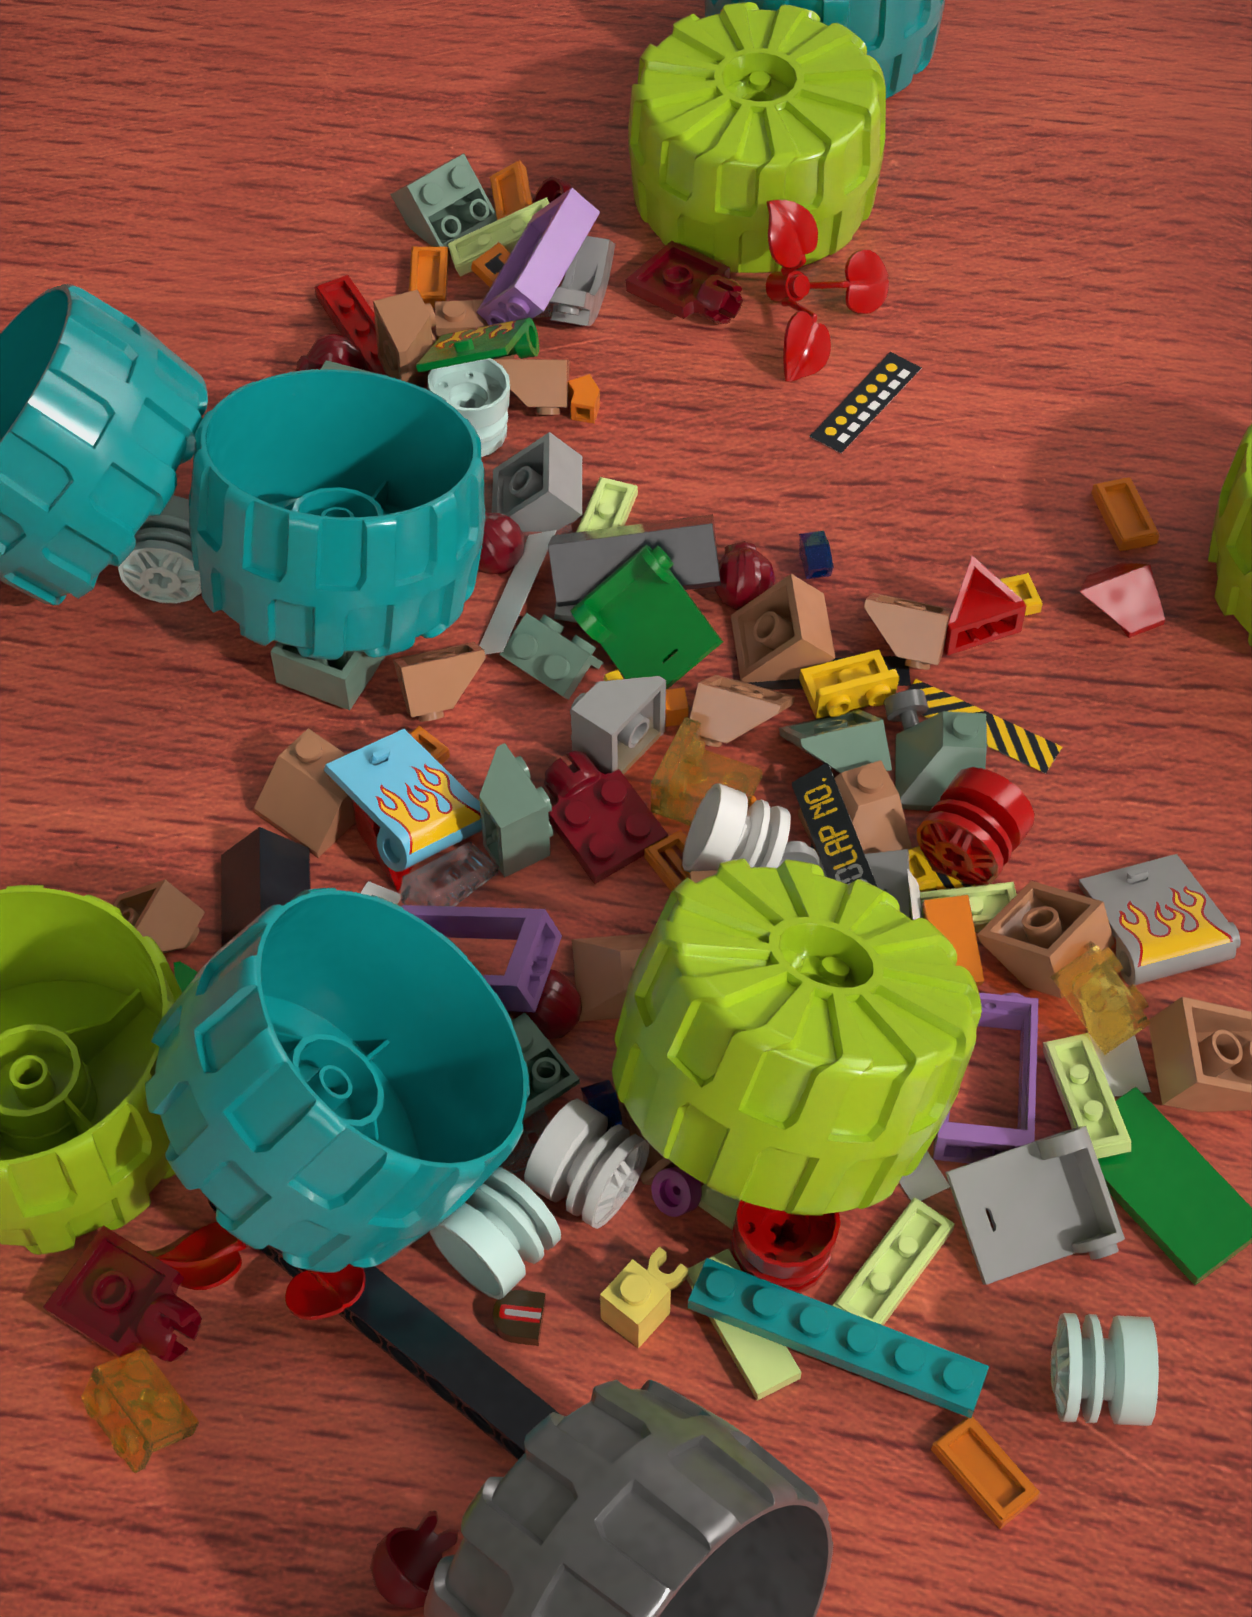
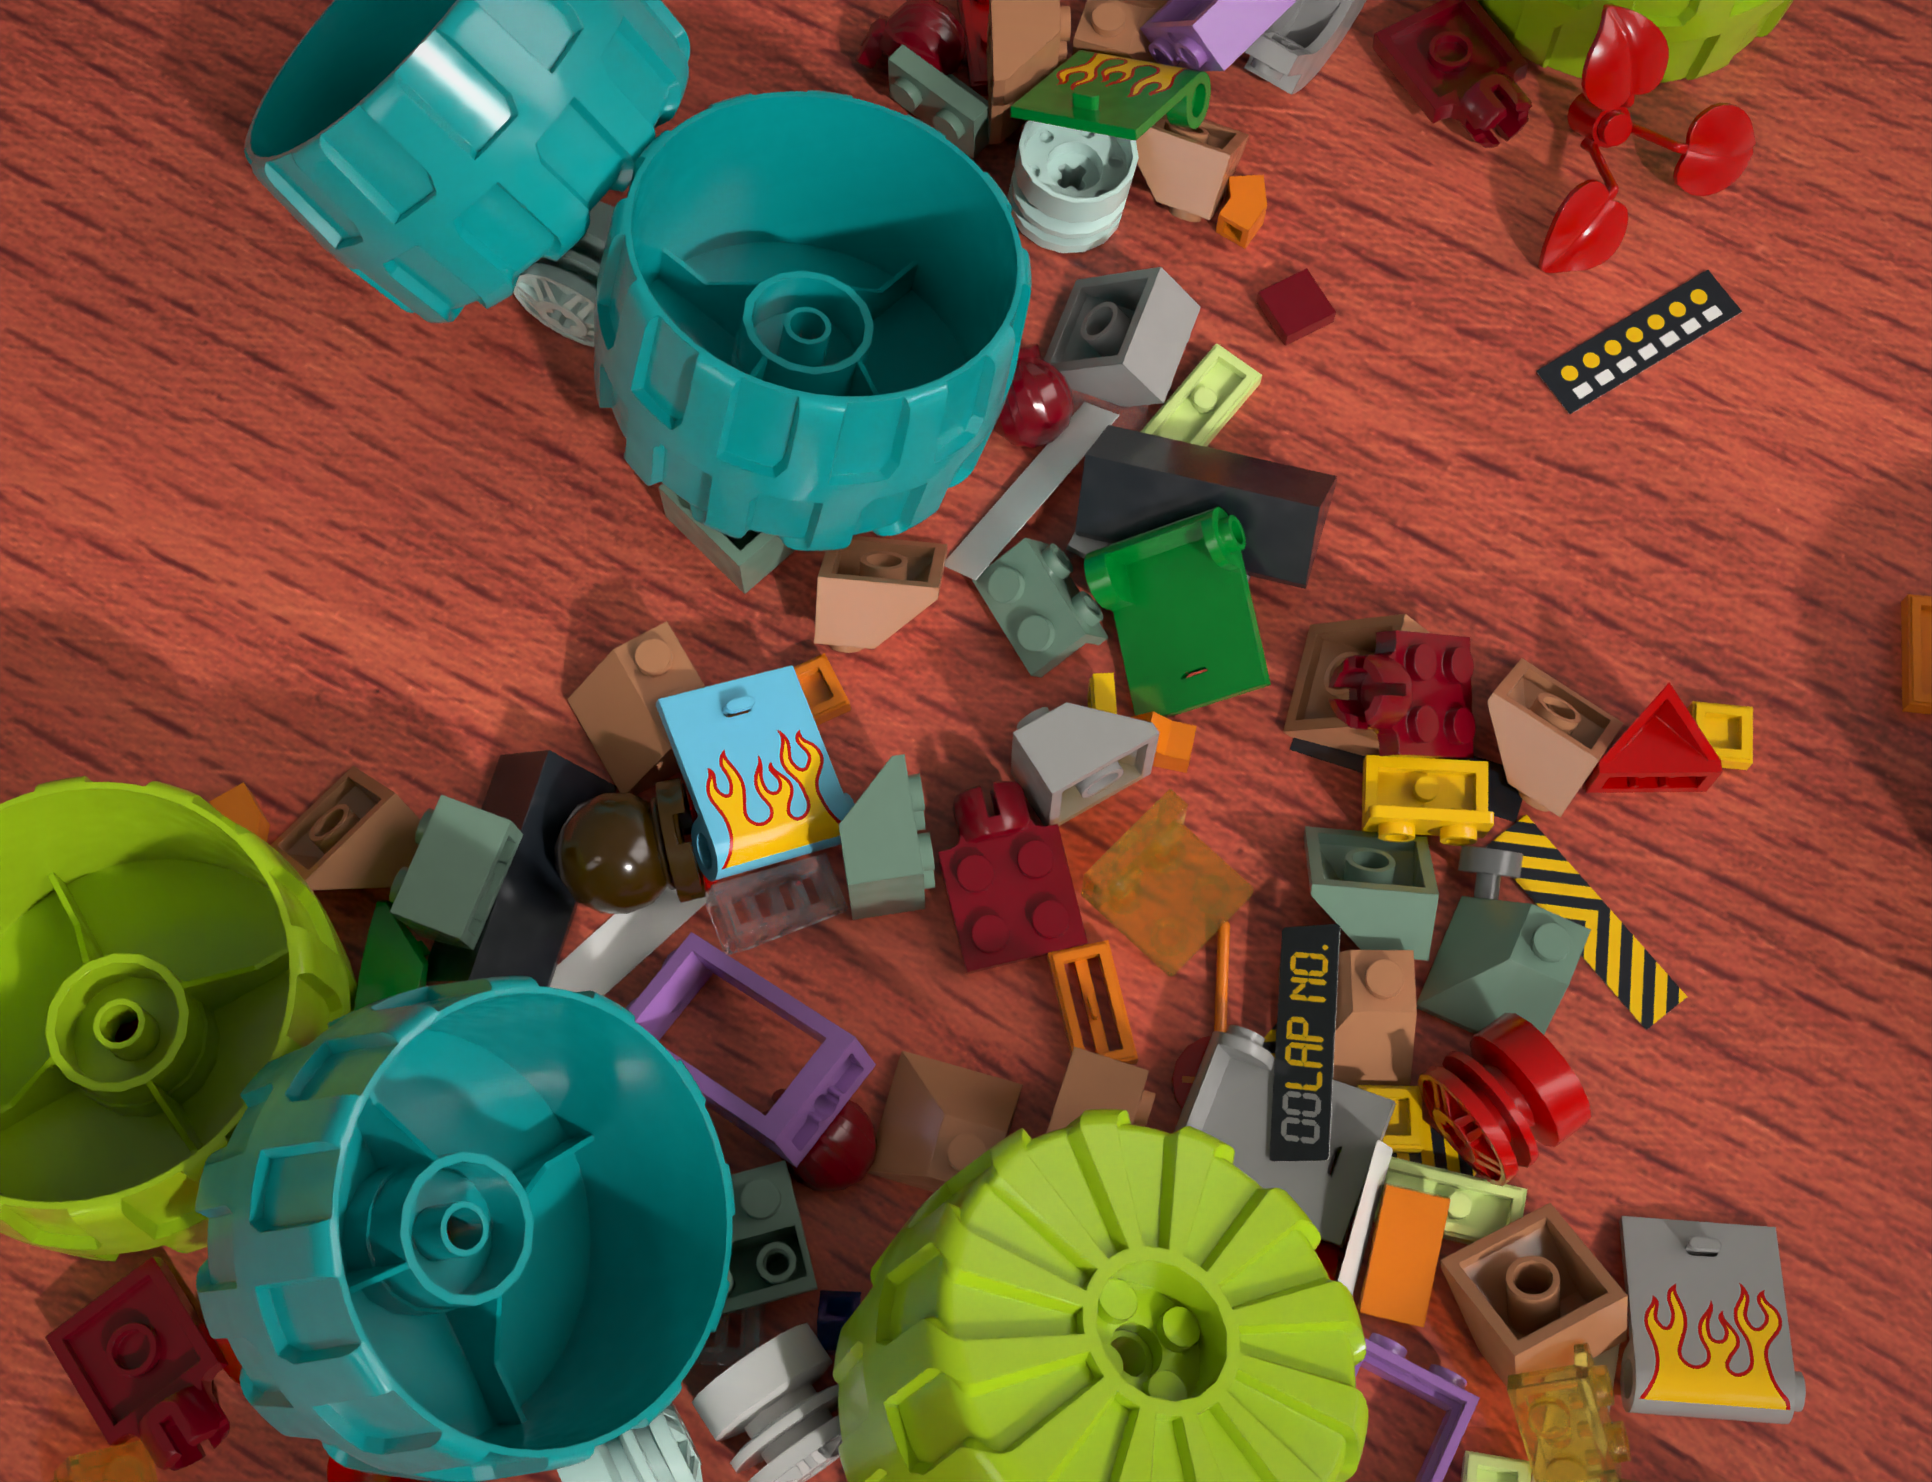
camera: 20 degrees right, 15 degrees up
white wheel [682,783,791,873] -> none
nougat slope [686,675,795,747] -> none
dark red piece [714,541,775,610] -> none
clear blue piece [799,531,834,579] -> none
slope [1079,563,1165,638] -> none
none -> sand green slope [389,795,523,950]
none -> dark brown tile [554,777,706,914]
none -> dark red tile [1256,268,1336,346]
none -> dark red plate [1329,630,1476,759]

